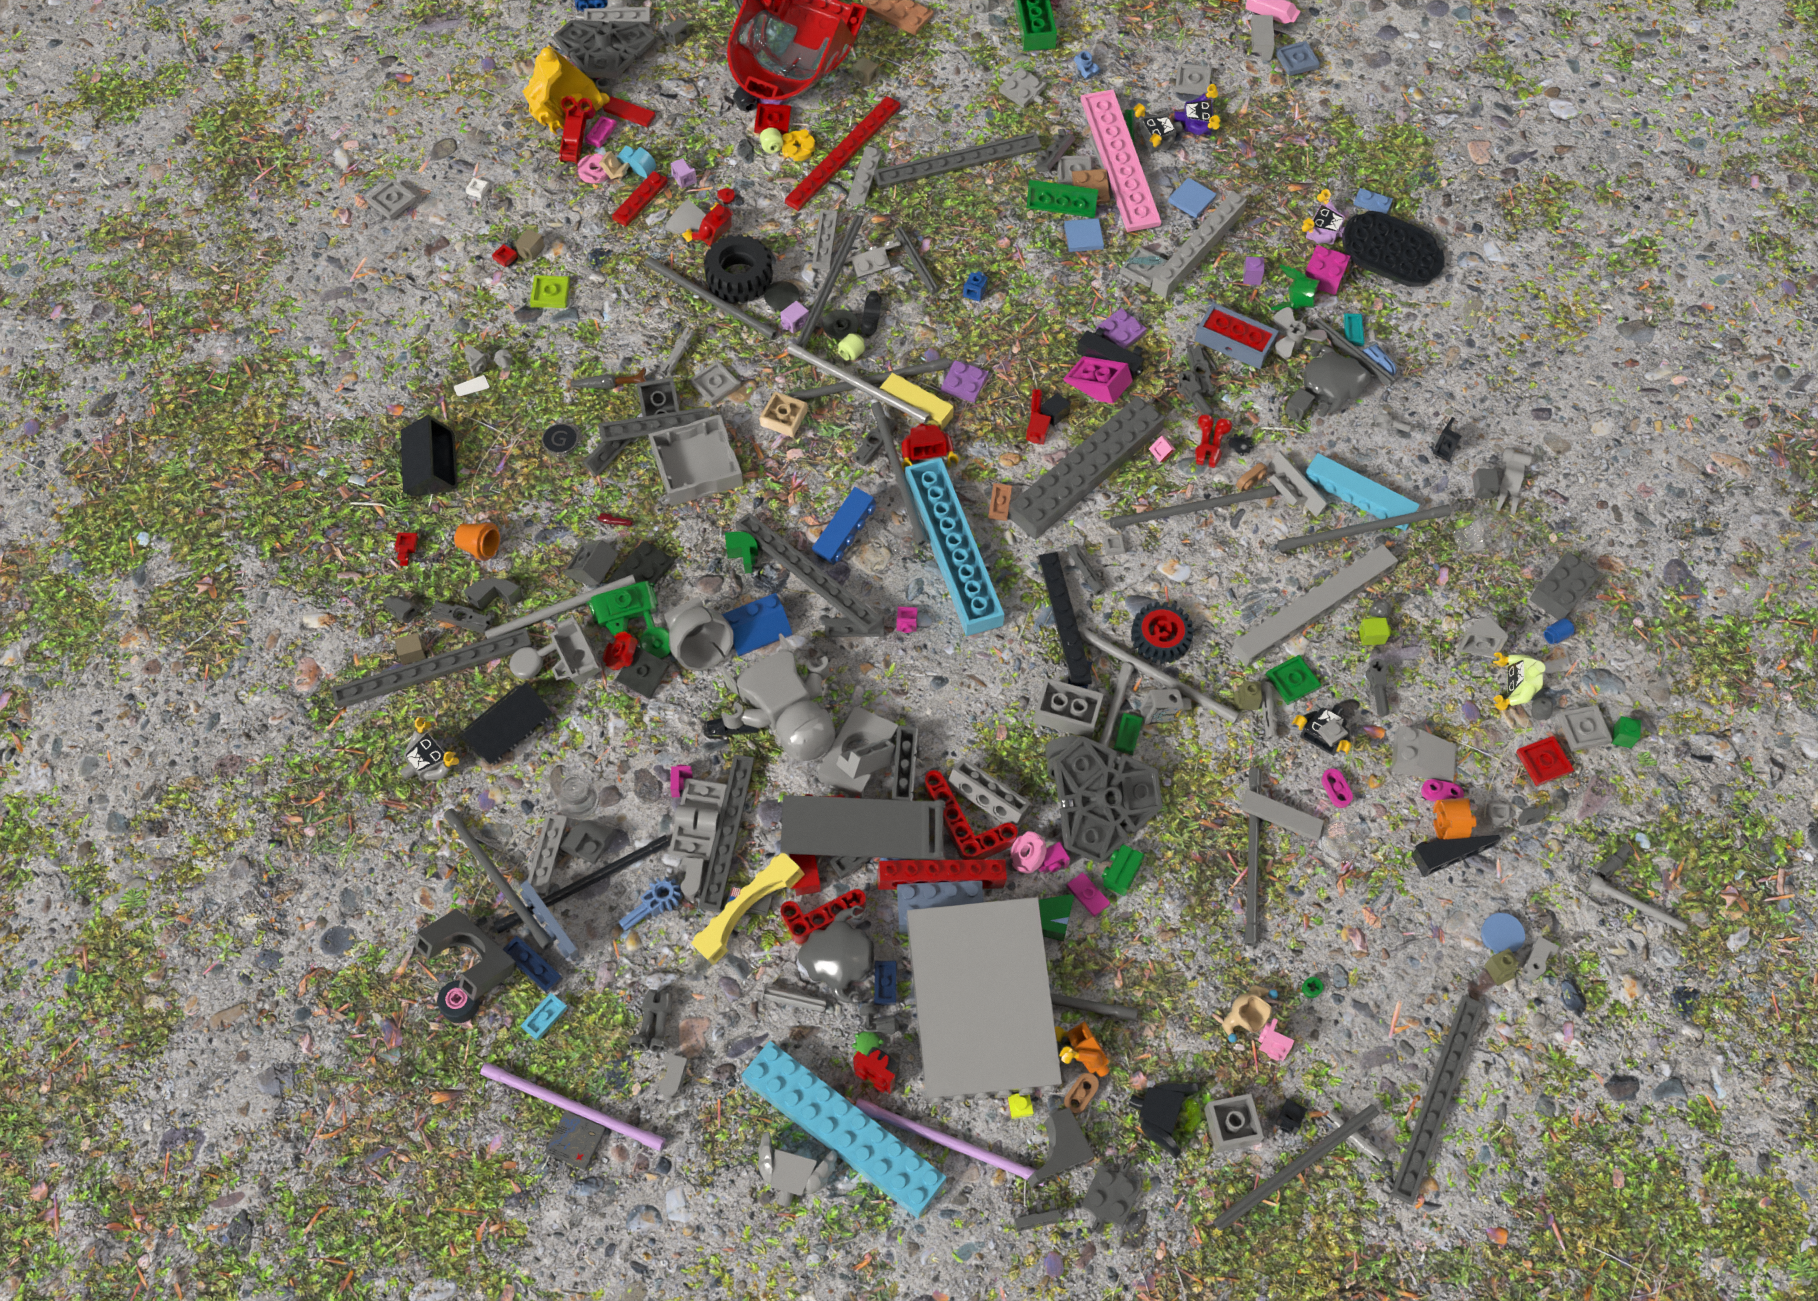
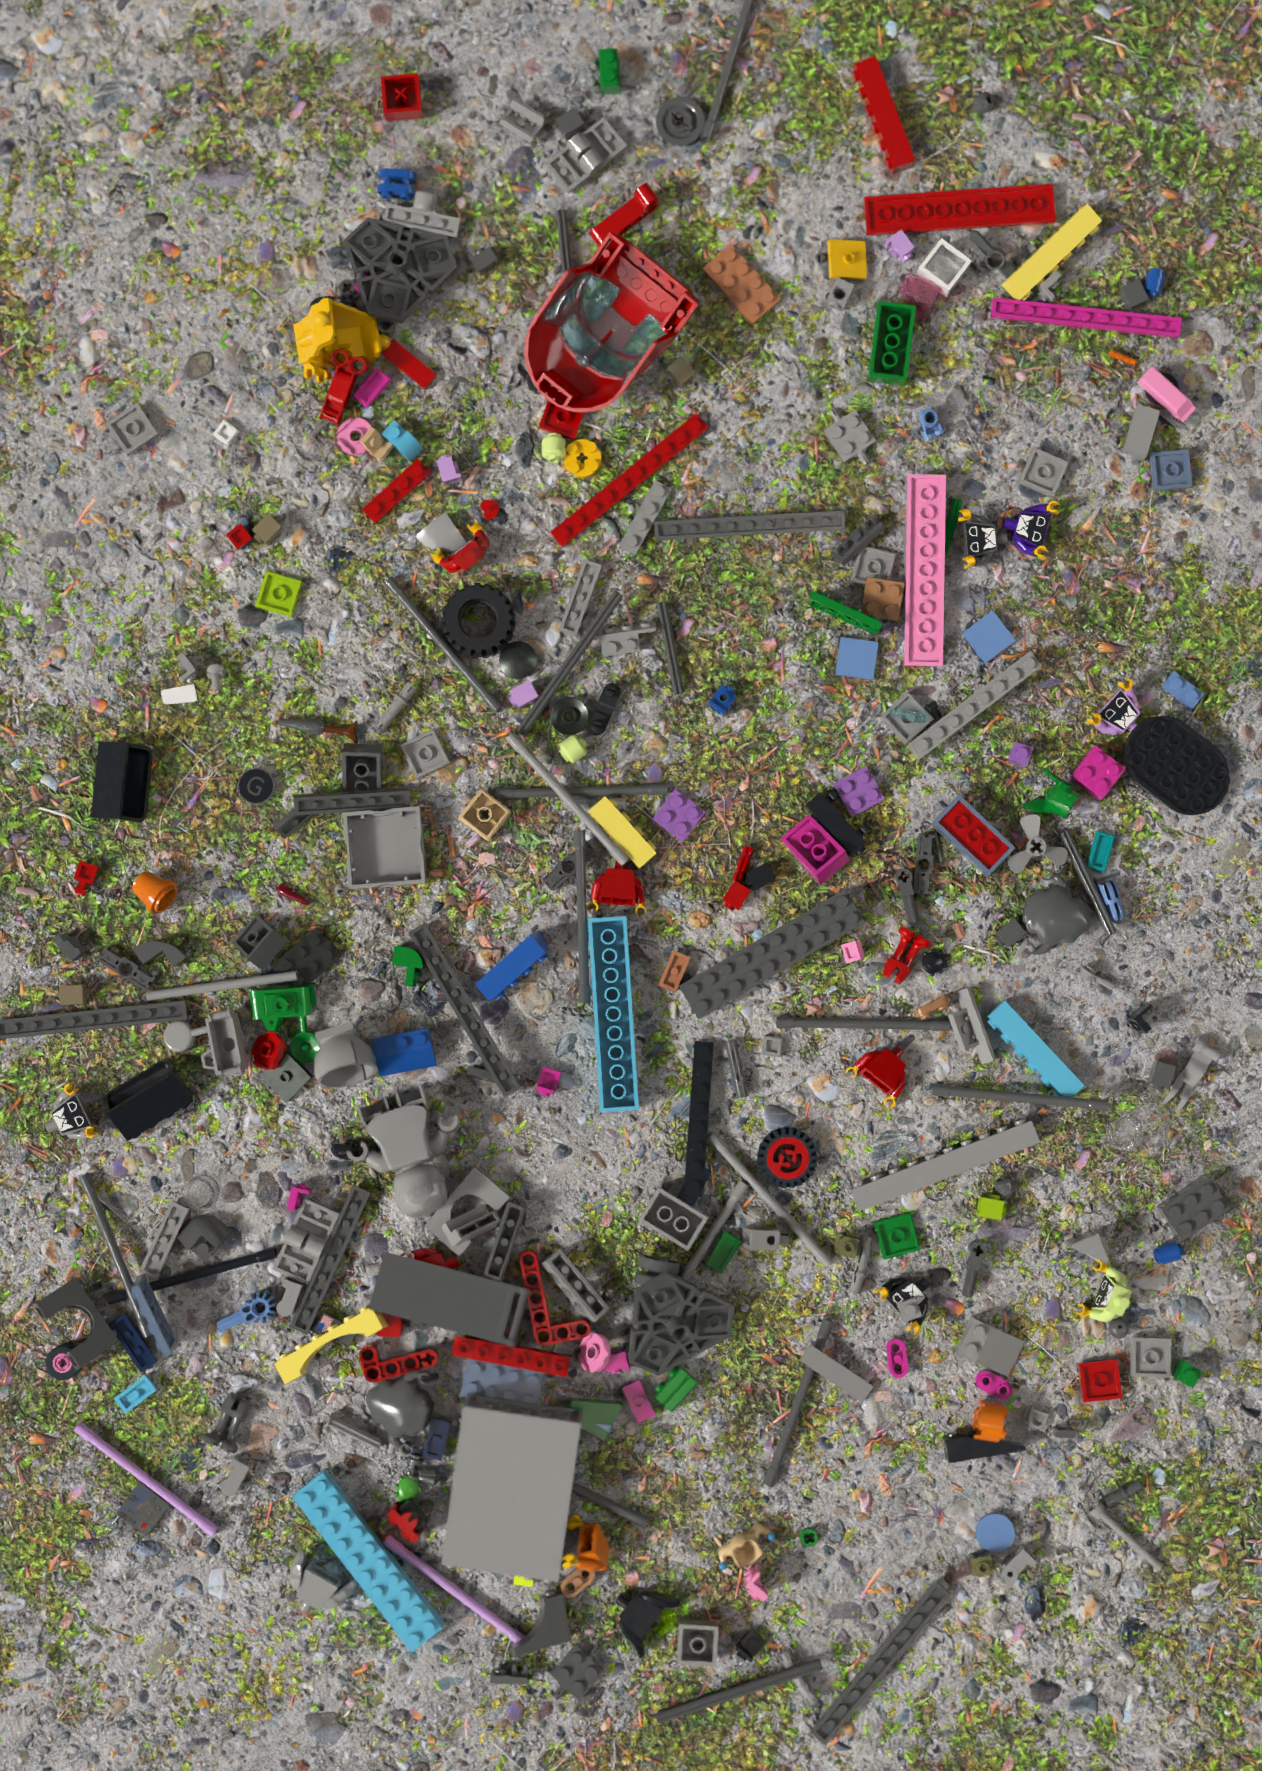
camera: 20 degrees right, 25 degrees up
none -> red torso [846,1047,906,1108]

